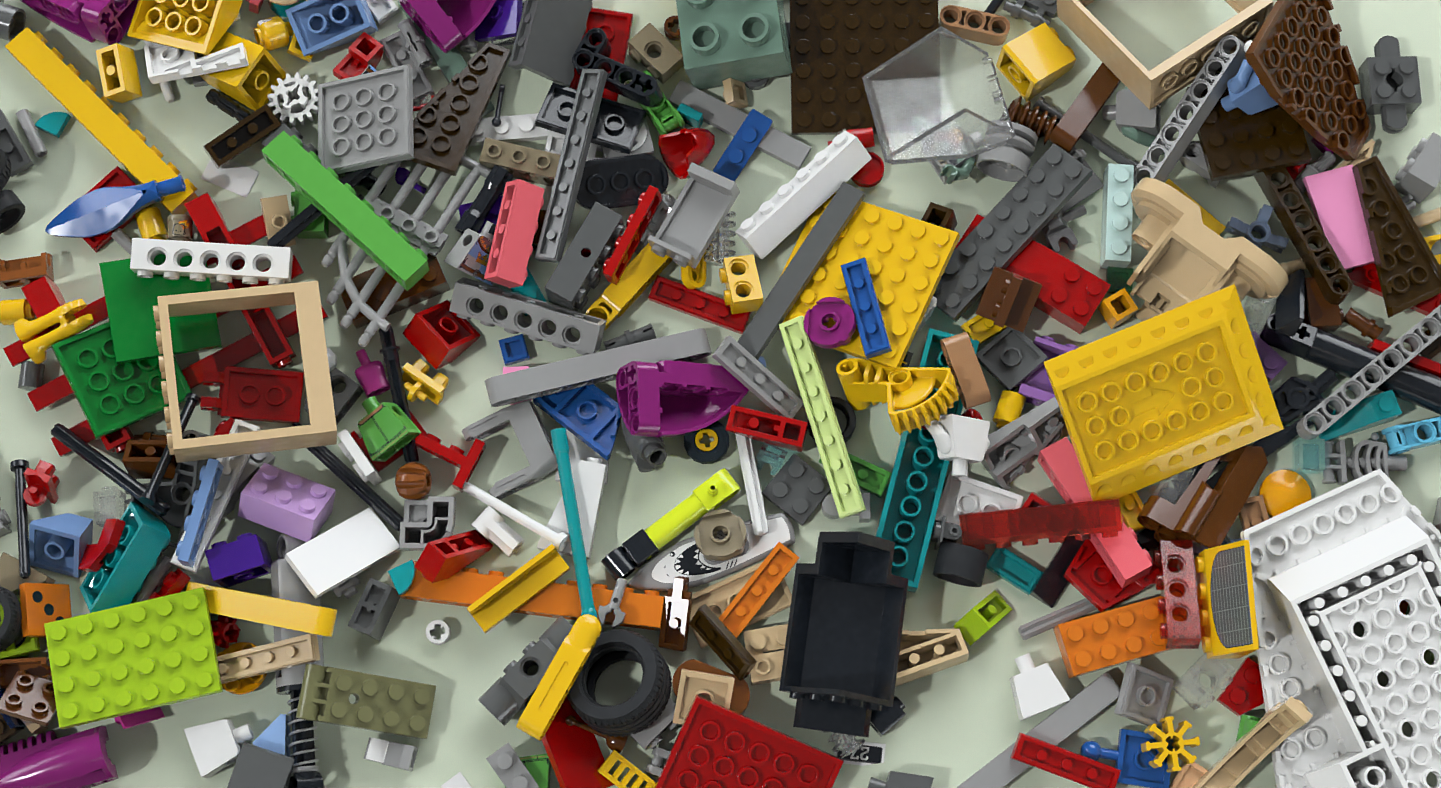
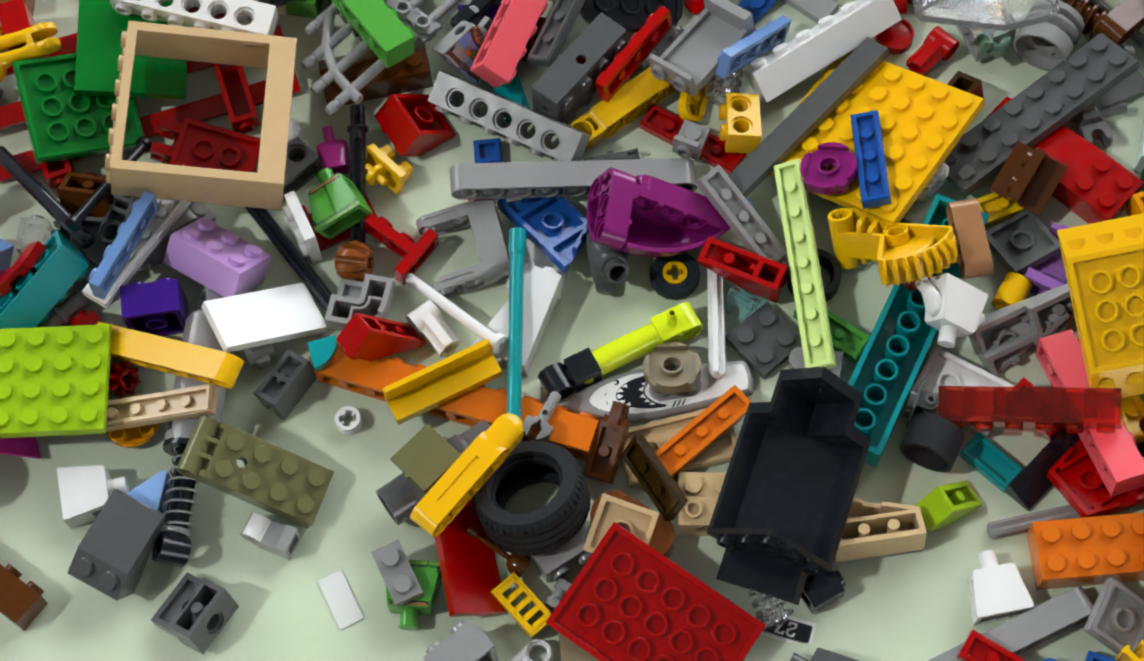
camera: 15 degrees right, 10 degrees down
none -> olive piece [390,423,461,493]
none -> light grey bracket [672,120,710,160]
none -> medium blue plate [715,15,792,79]
none -> red piece [906,26,960,76]

